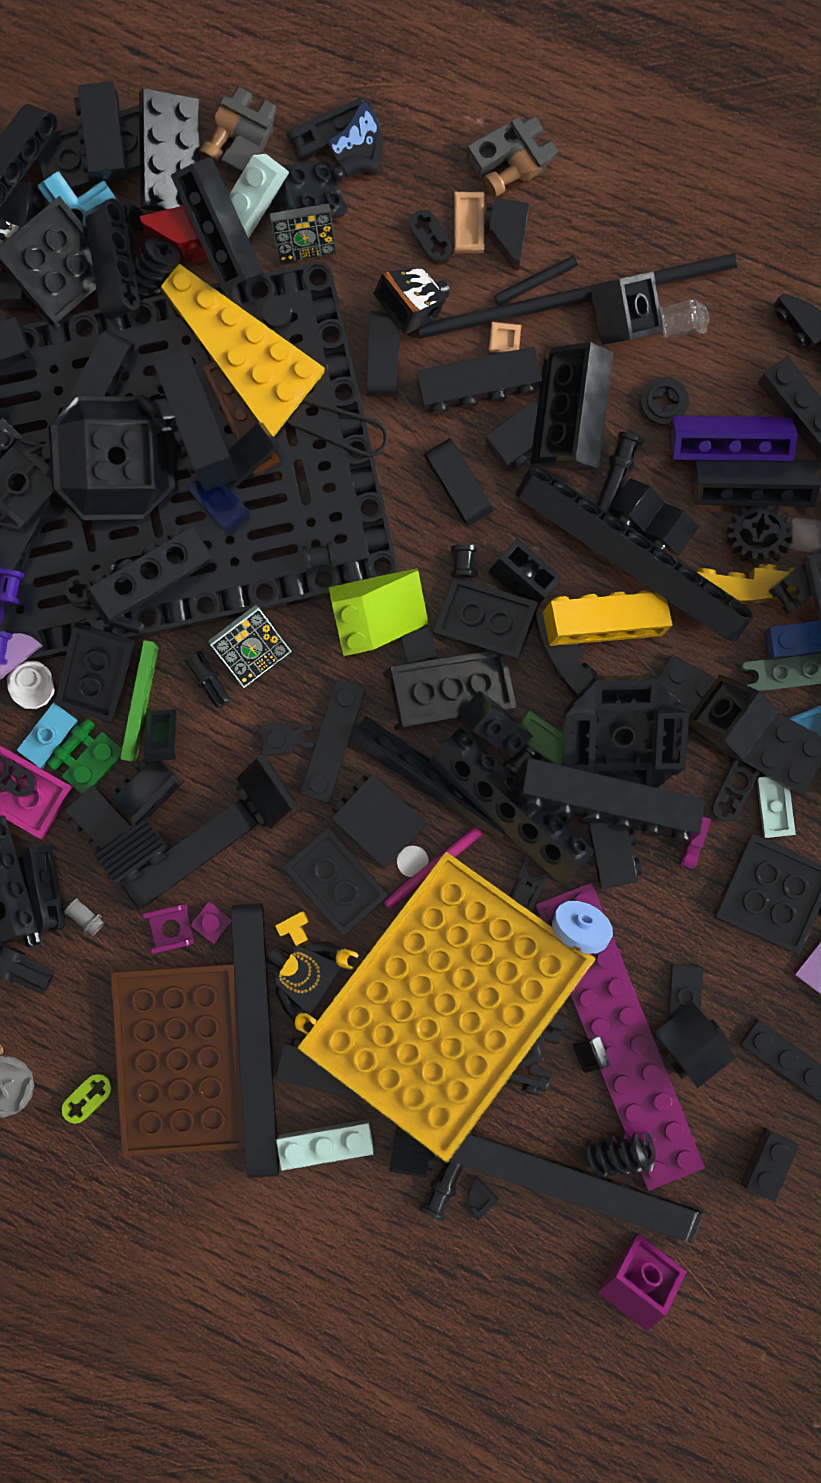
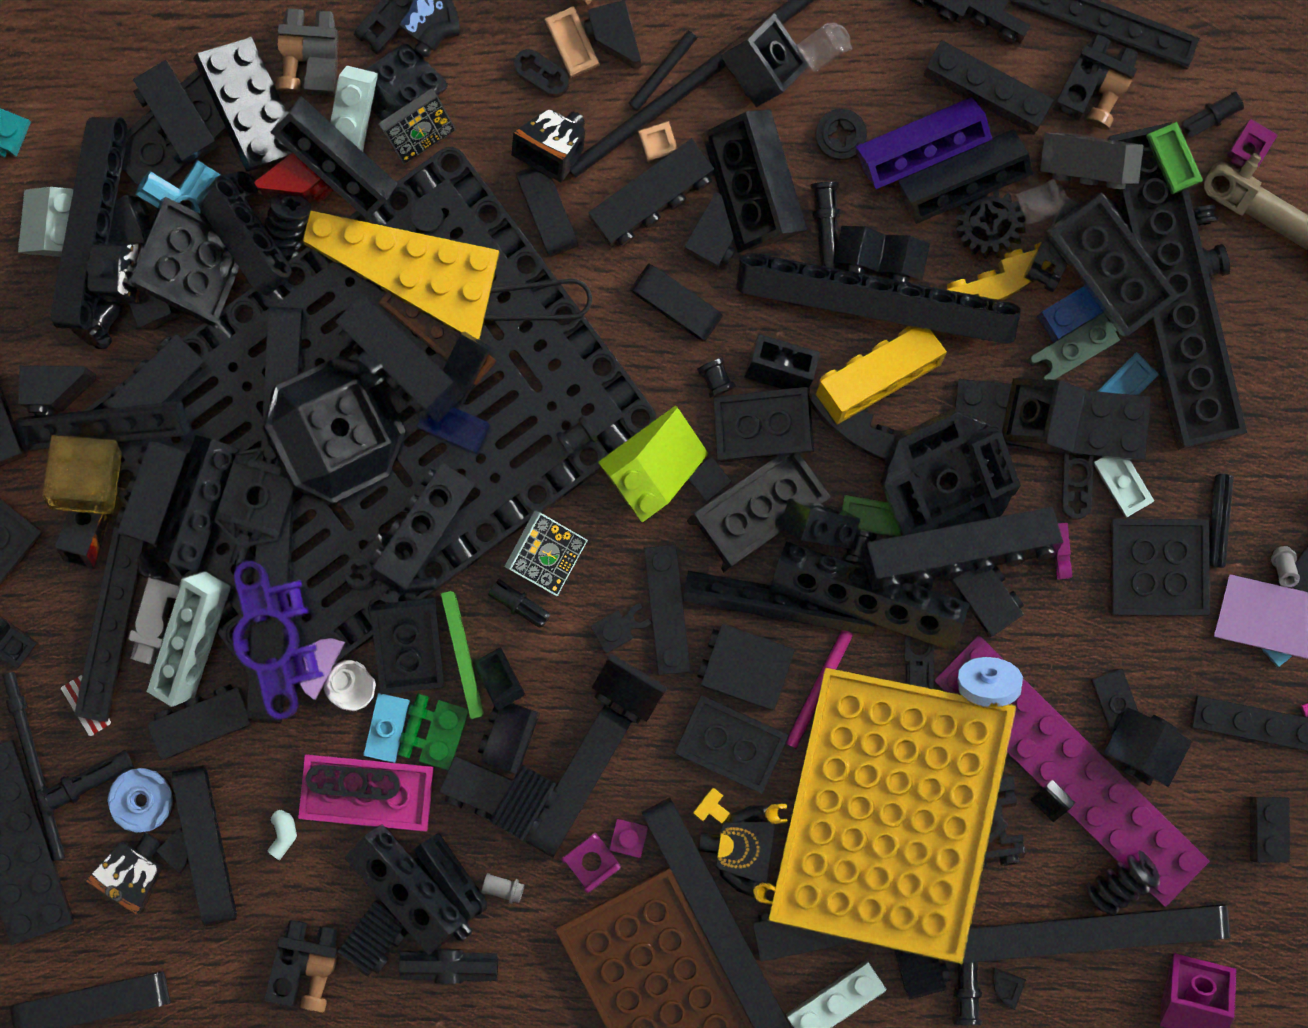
camera: 25 degrees left, 0 degrees up
white sticker [397,846,429,877] -> none

